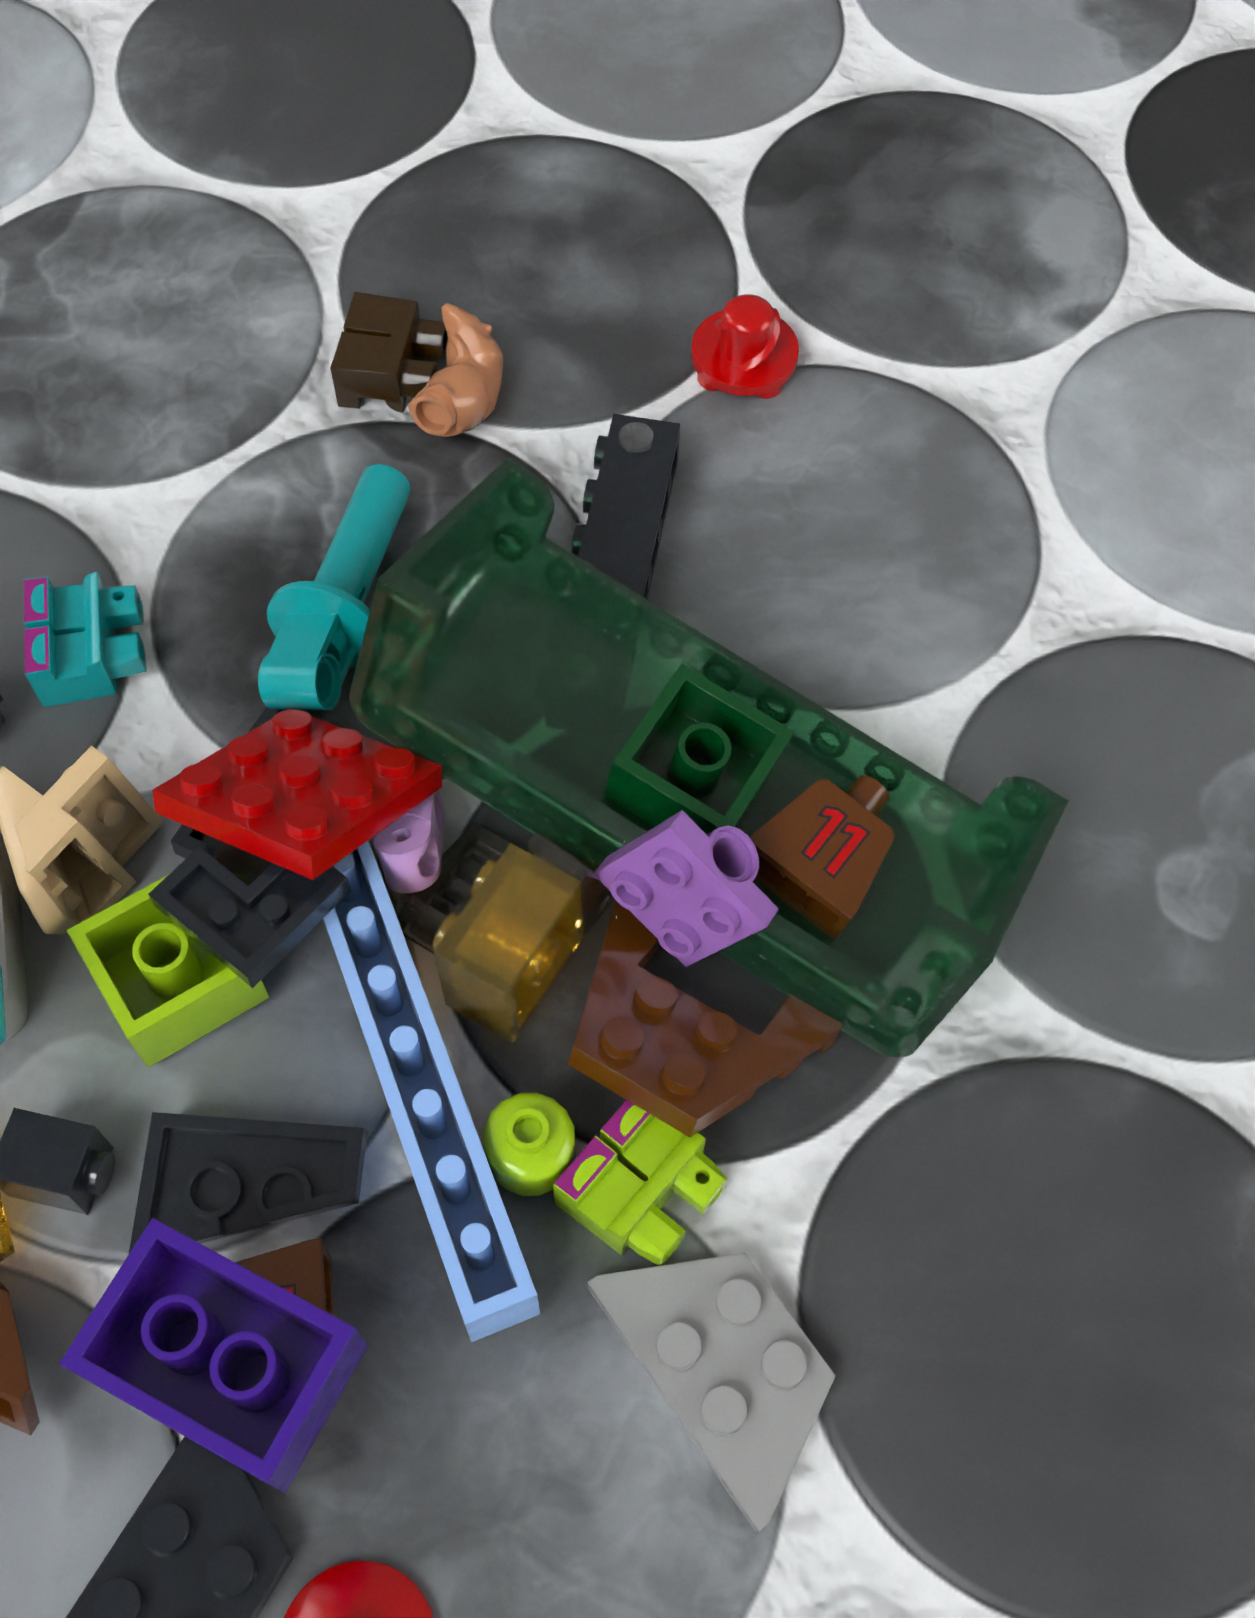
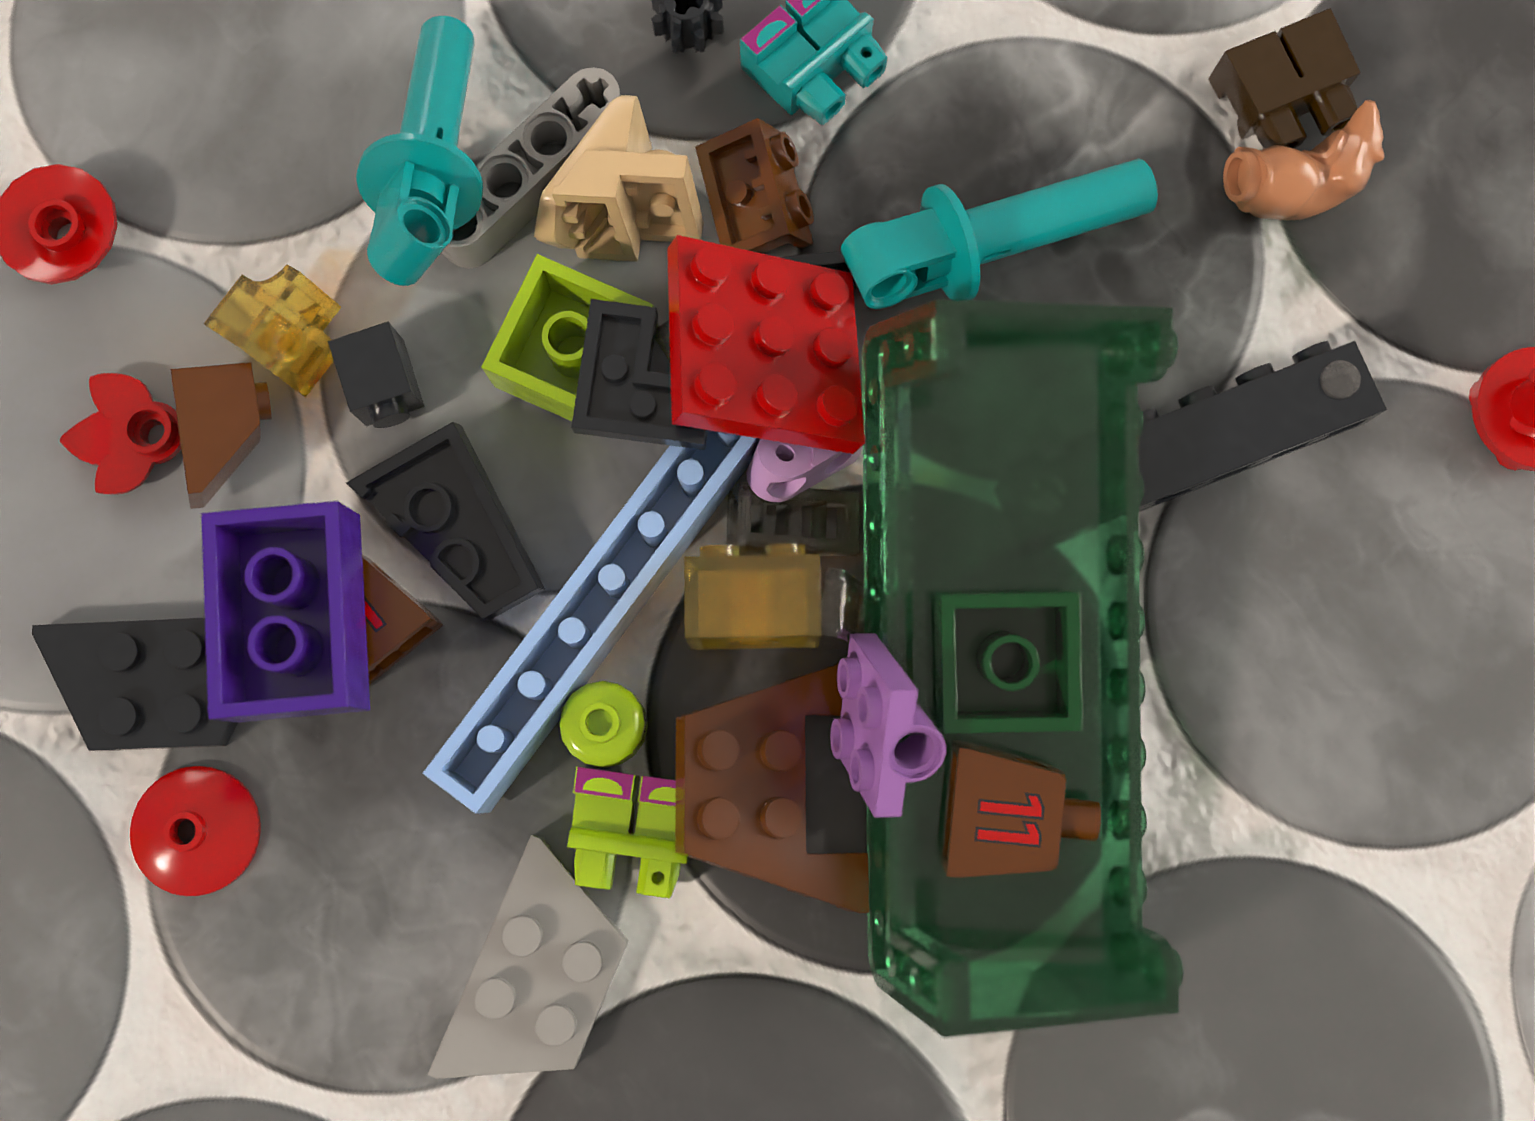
camera: 60 degrees right, 20 degrees up
none -> reddish brown bracket [695,118,814,254]

